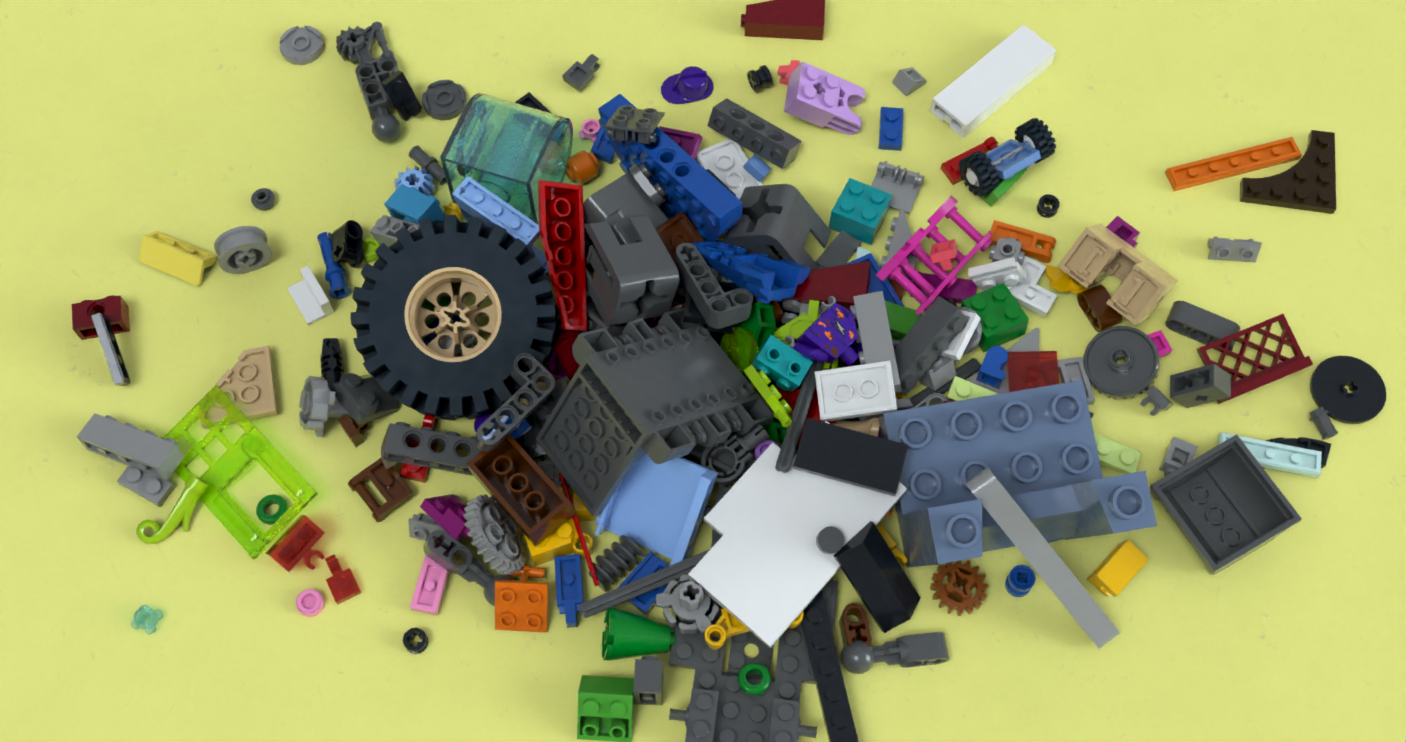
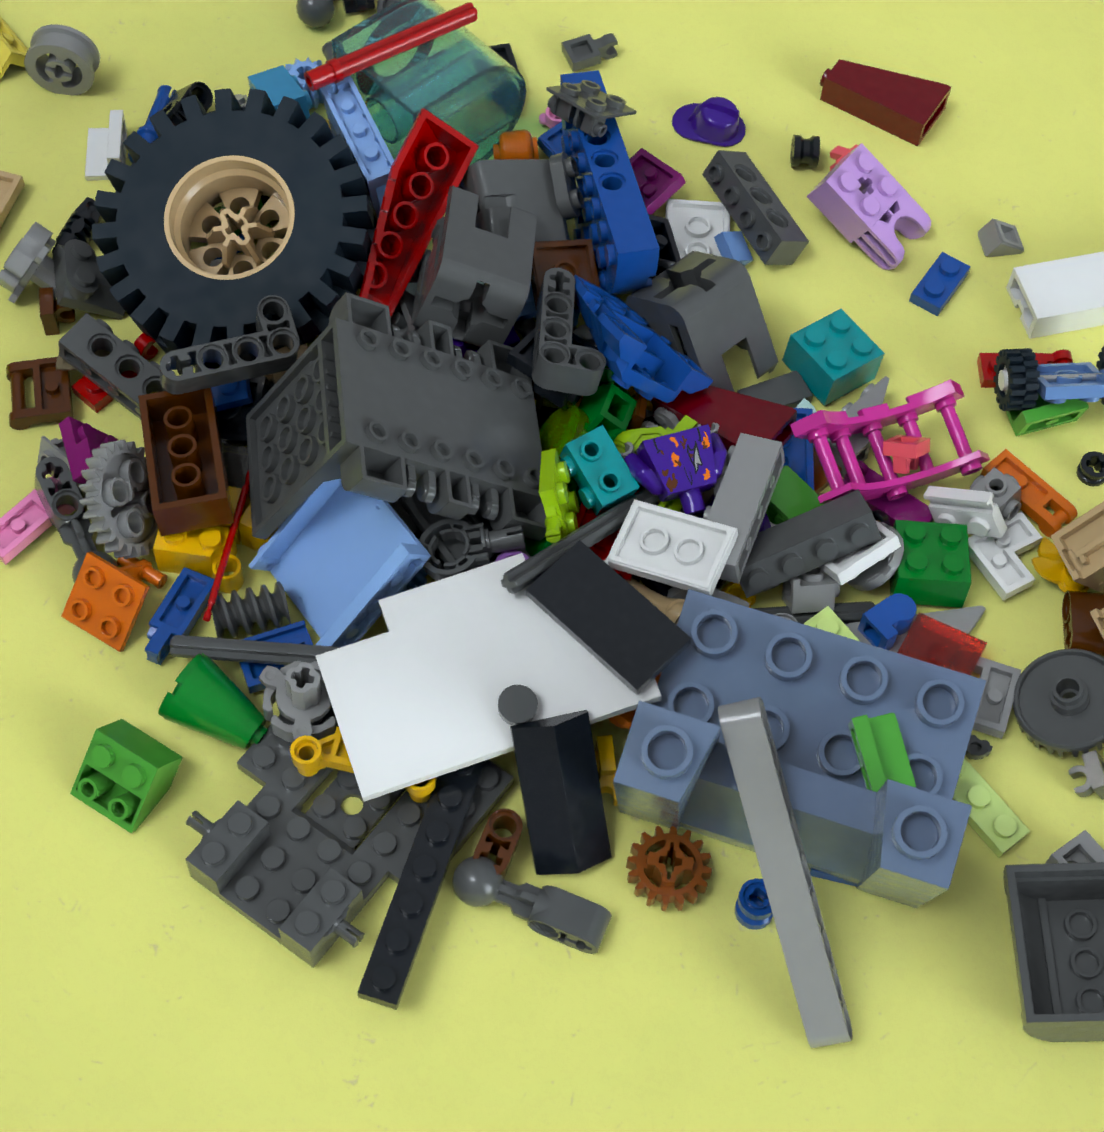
camera: 25 degrees right, 5 degrees down
dark grey plate [251,188,275,211] -> none
dark grey brick [633,656,664,705] -> none
green piece [737,662,771,695] -> none
light grey hinge [871,161,924,214] -> none
yellow hinge [1086,540,1149,597] -> none
none -> red axle [304,2,478,91]
none -> bright green panel [848,713,916,792]

